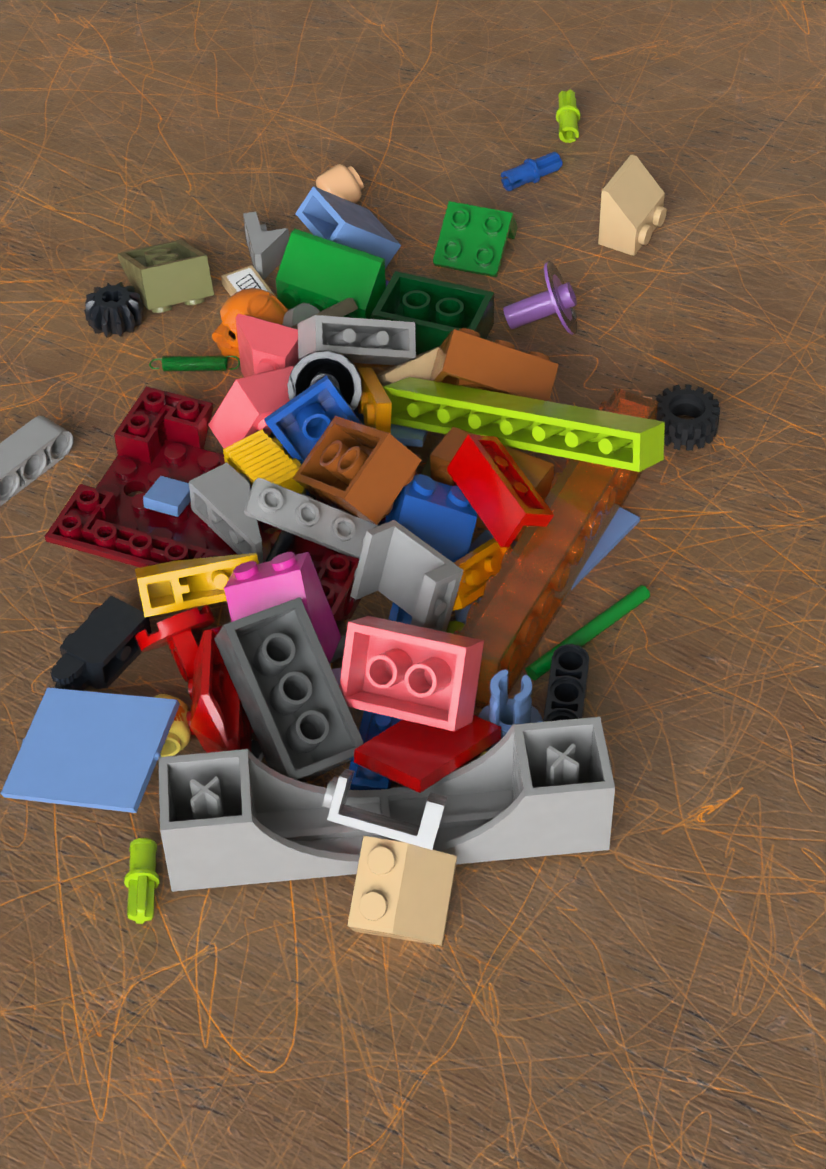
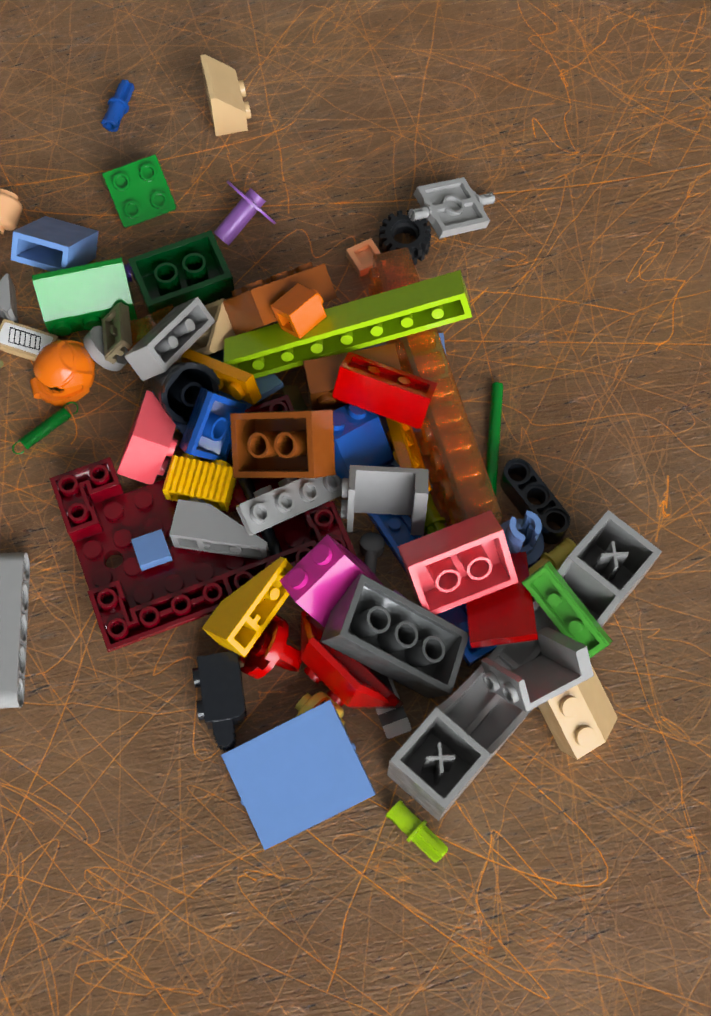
camera: 45 degrees left, 20 degrees up
coral slope [235,313,301,377] -> none
lime axle [556,89,580,143] -> none
none -> orange brick [271,283,327,339]
none -> light grey plate [408,177,495,238]
none -> bright green tile [521,561,612,658]

